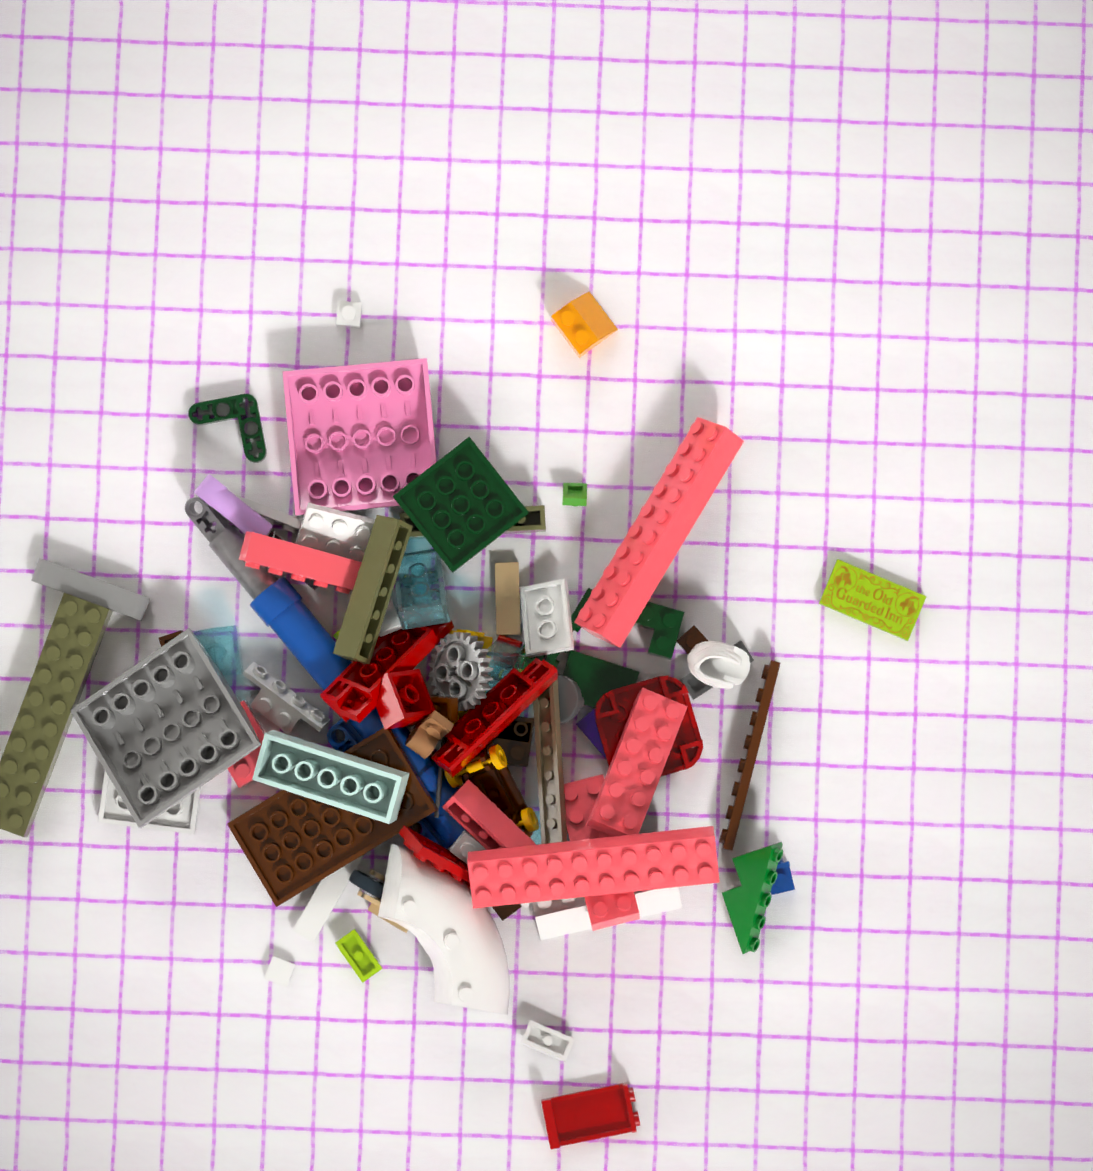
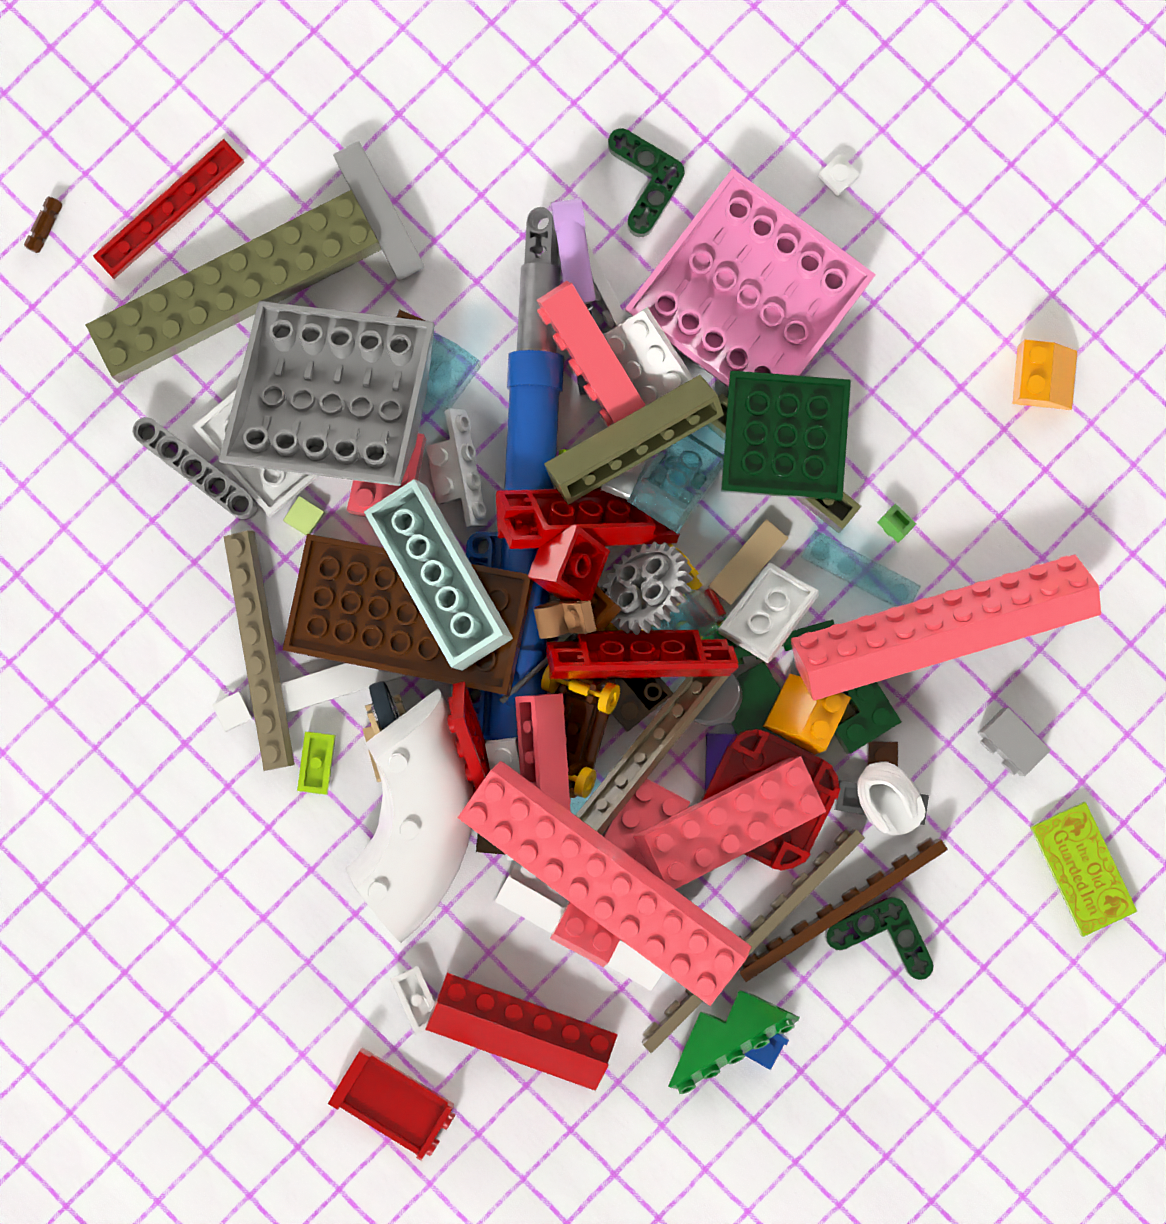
camera: 40 degrees right, 0 degrees up
none -> light grey beam [132,417,257,520]
none -> dark tan plate [223,530,295,771]
none -> yellowish green tile [283,496,325,536]
none -> red slope [425,972,618,1091]
none -> dark tan plate [642,829,865,1053]
none -> light orange slope [763,674,851,755]
none -> clear light blue plate [801,530,921,607]
none -> dark green beam [825,897,934,980]
none -> light grey brick [978,707,1051,776]

